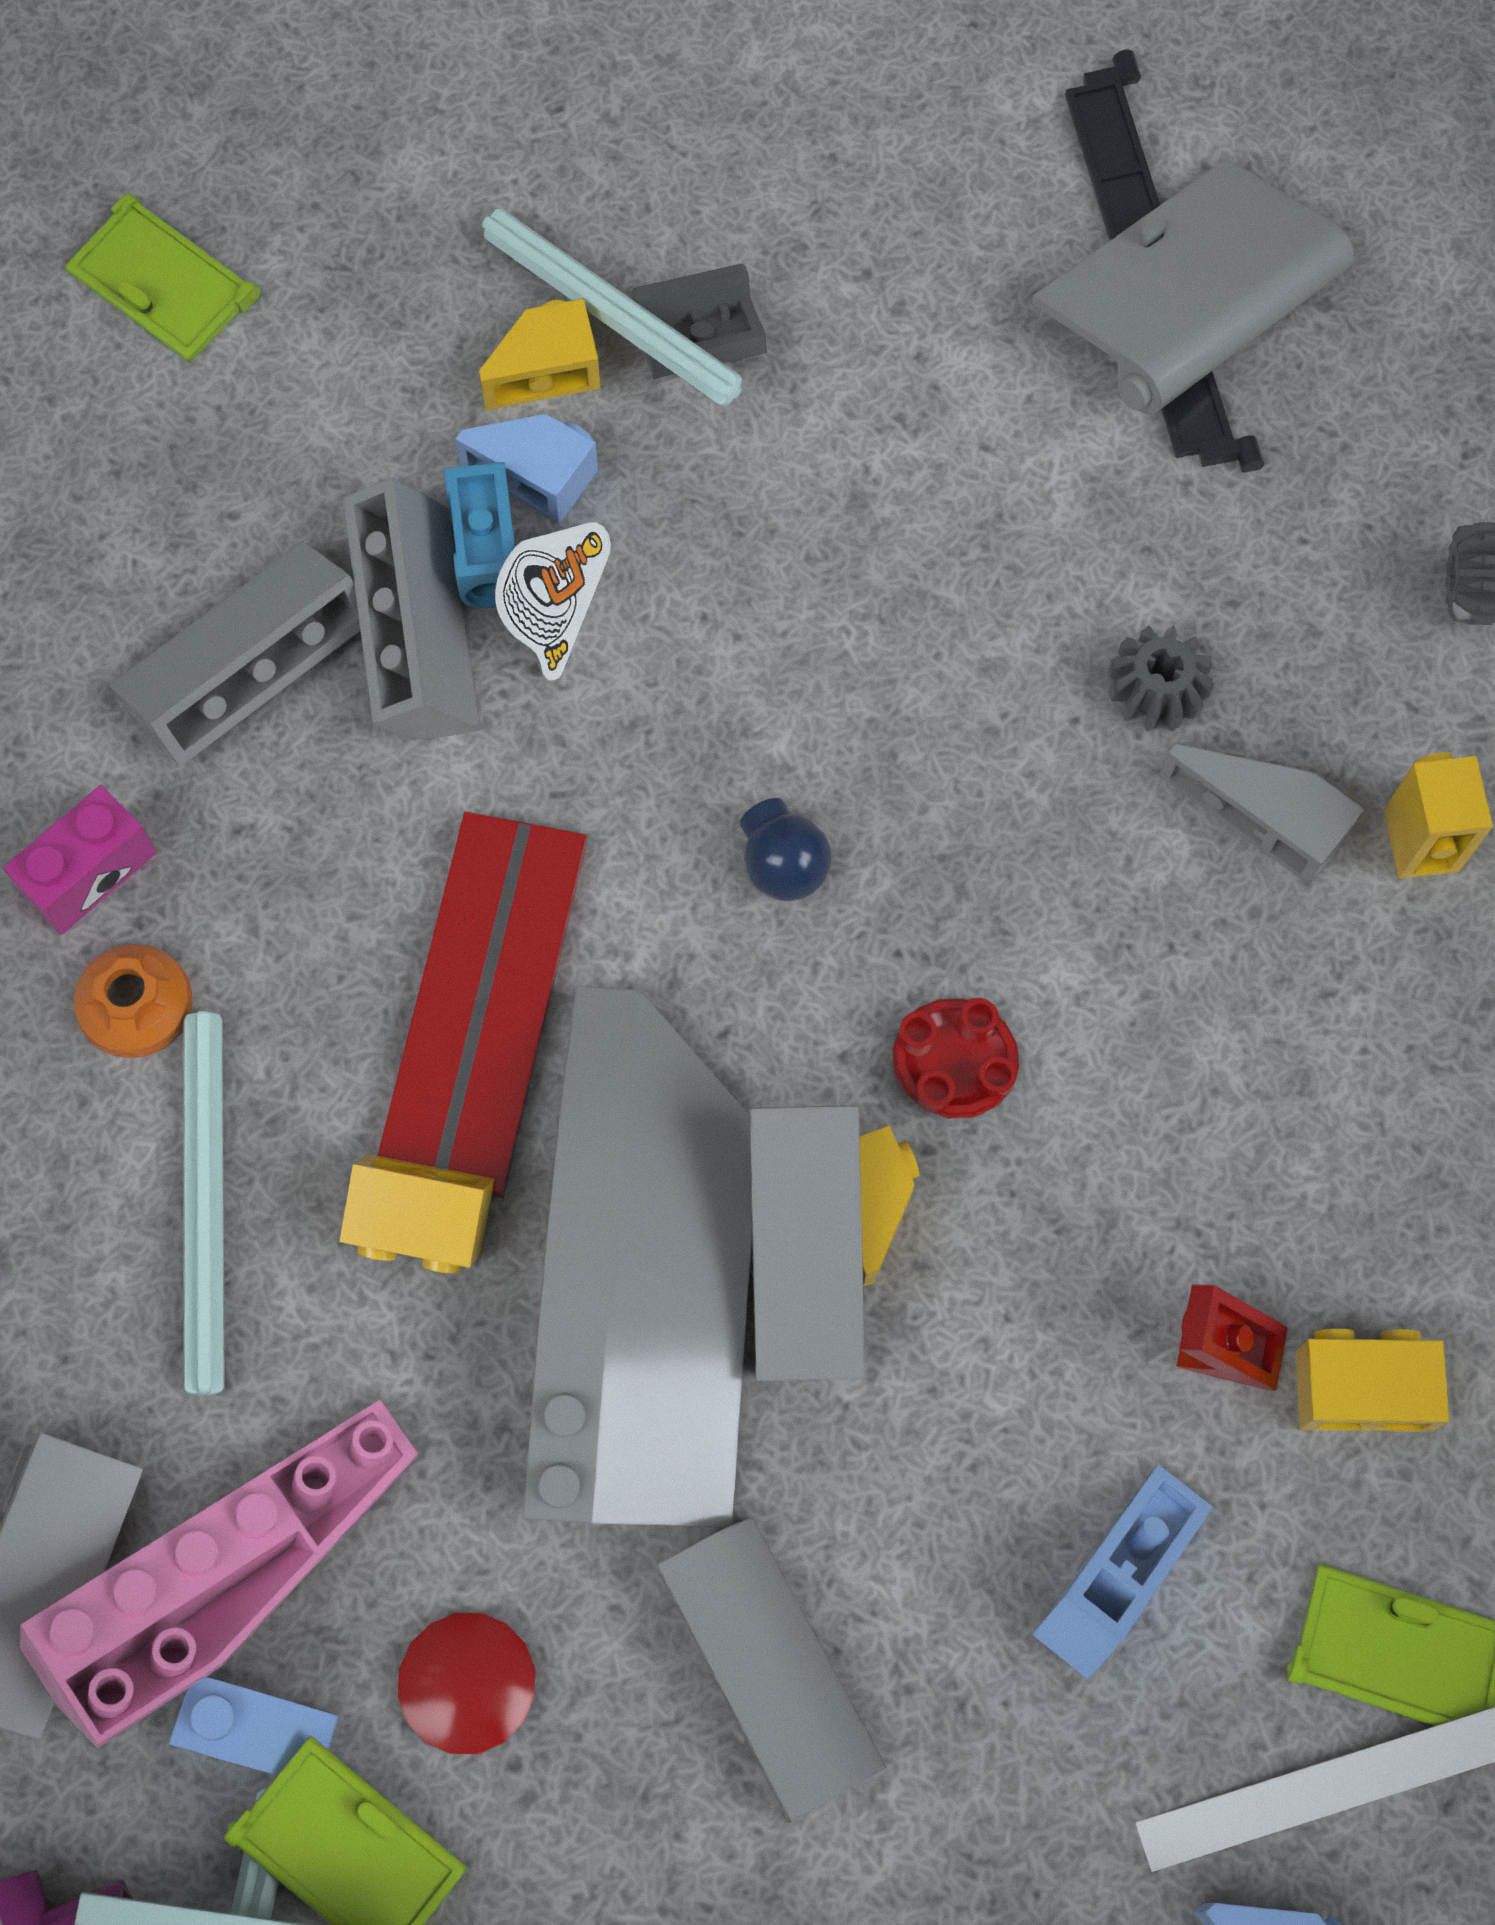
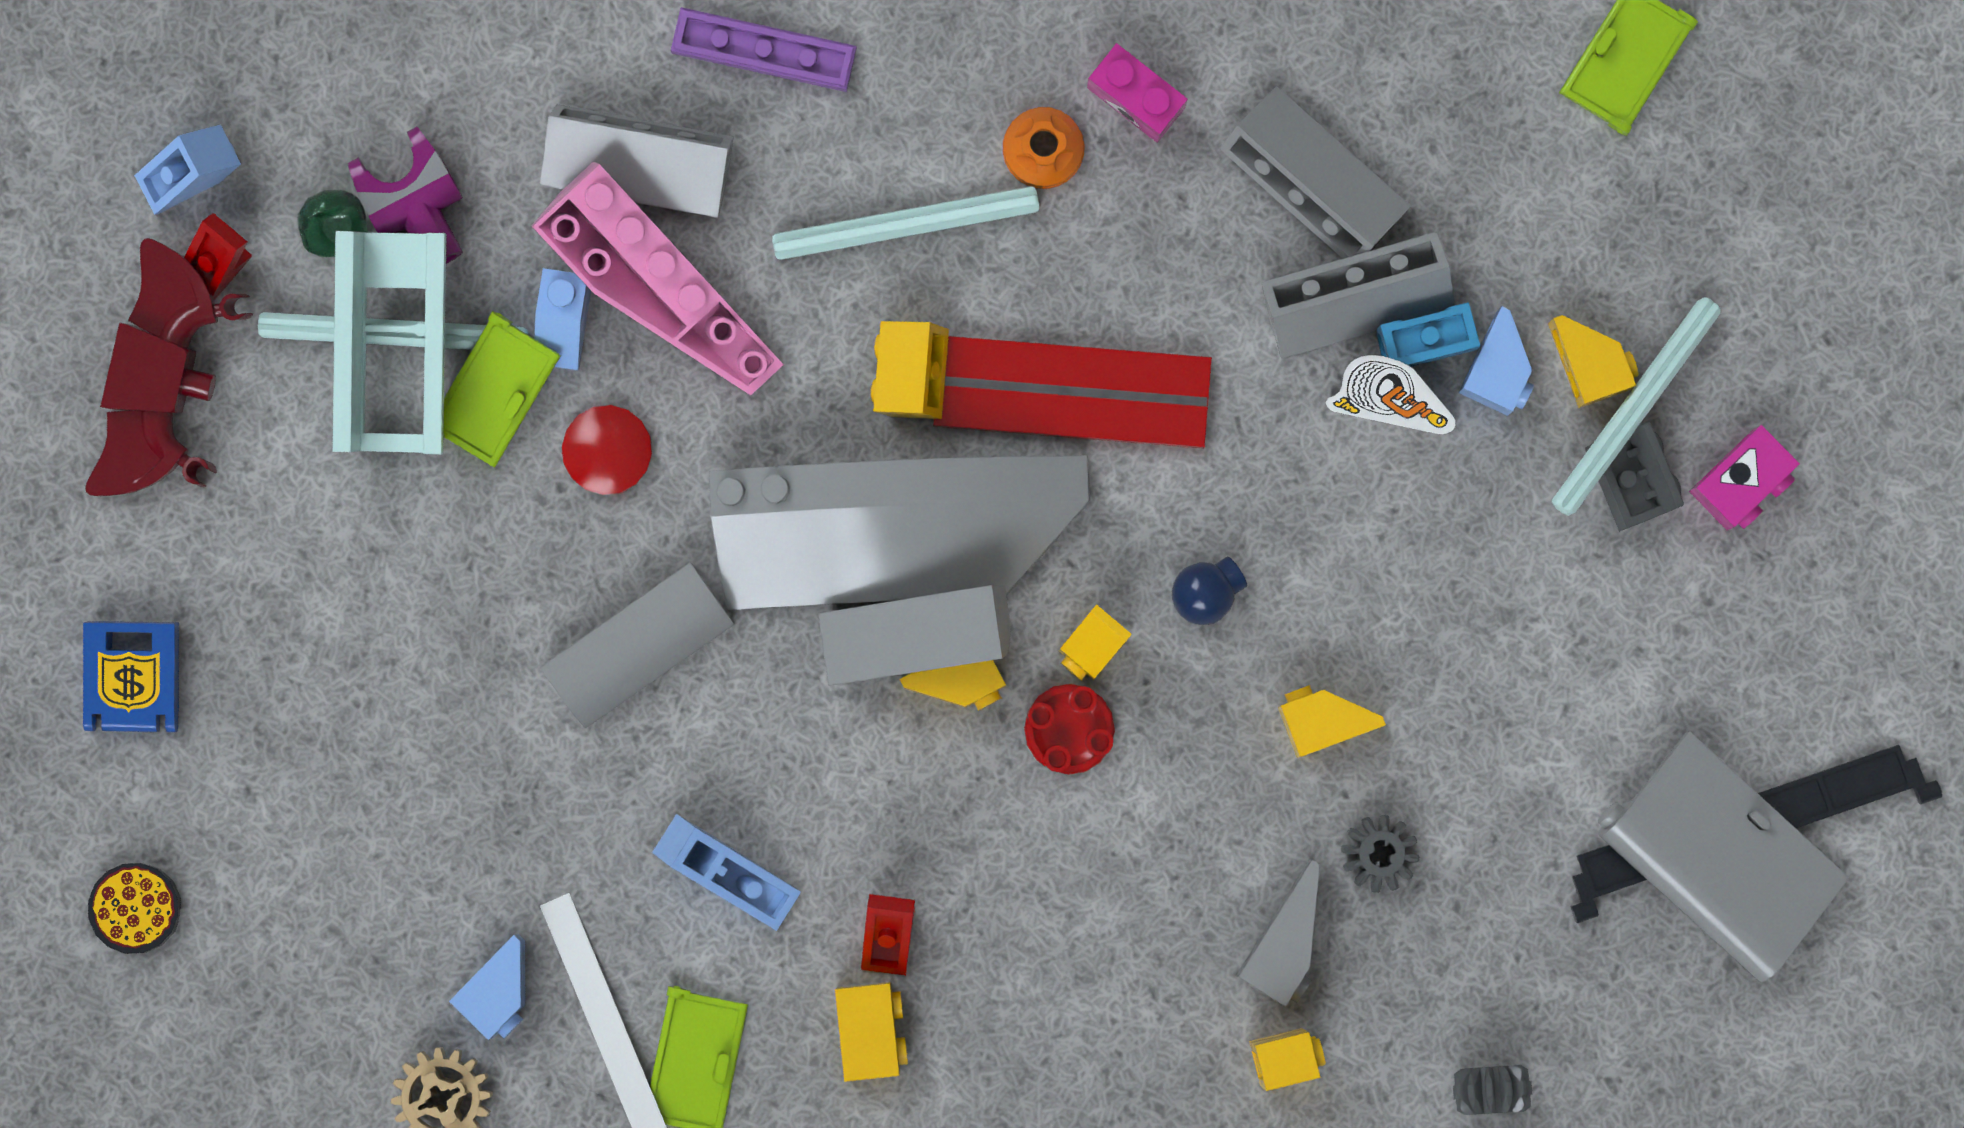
camera: 85 degrees right, 15 degrees up
none -> yellow slope [1059,604,1132,680]
none -> yellow slope [1278,685,1386,758]
none -> dark pink brick [1689,425,1800,530]

